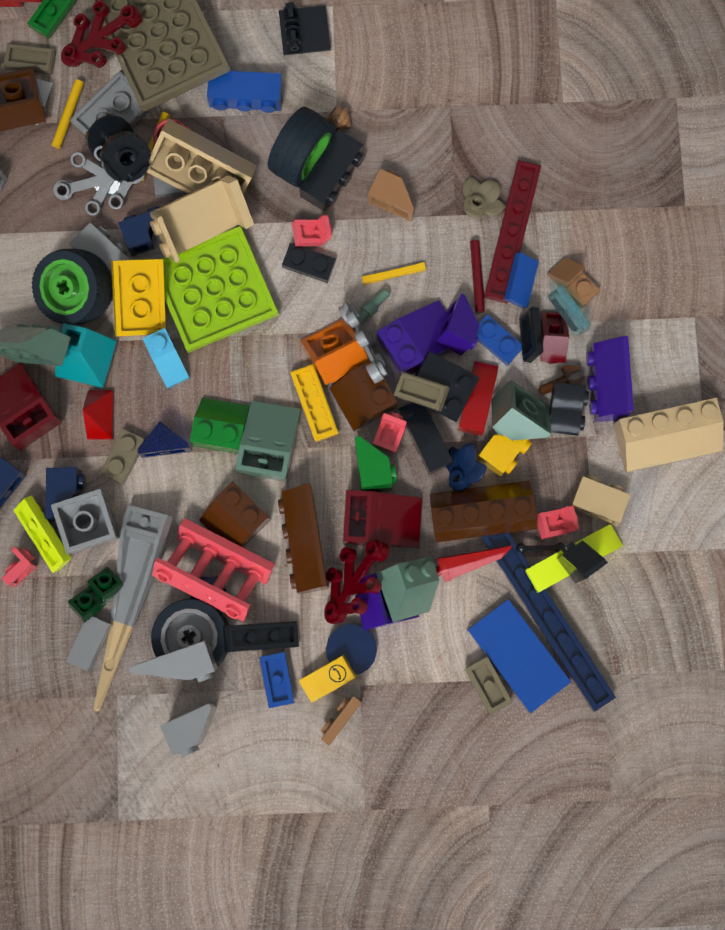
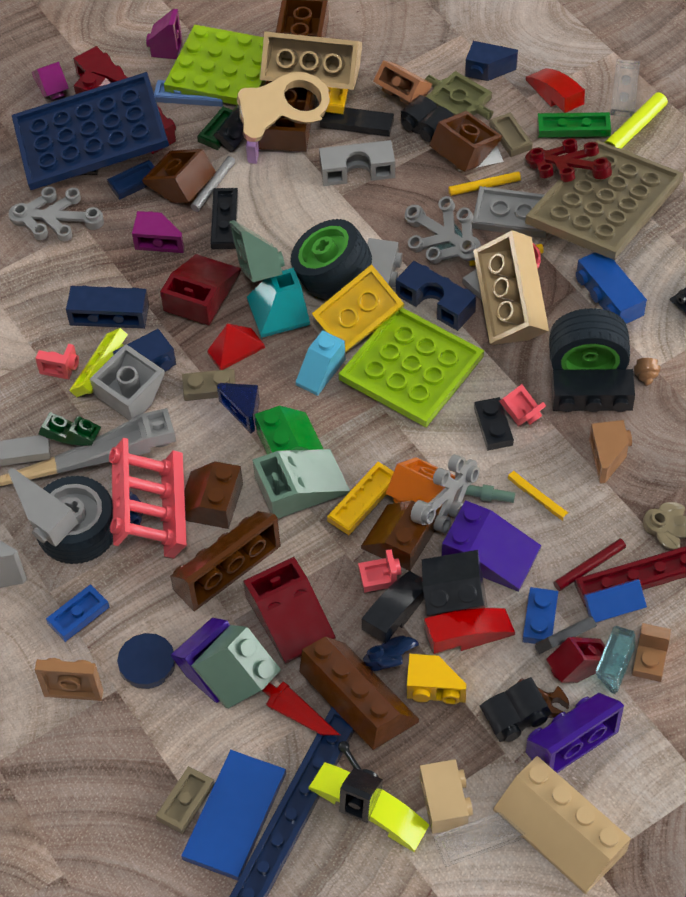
camera: 60 degrees right, 25 degrees down
black piece [85,113,151,182] -> none
tan panel [150,175,254,263] -> none
black tile [223,621,299,653] -> none
yellow tile [299,654,357,703] -> none
dark red plant [324,540,389,624] -> none
green slope [355,436,397,492] -> none
dark tan tile [394,372,450,412] -> none
dark purple slope [436,293,479,356] -> none
sand green slope [491,379,552,441] -> none
coral bracket [537,505,580,540] -> none

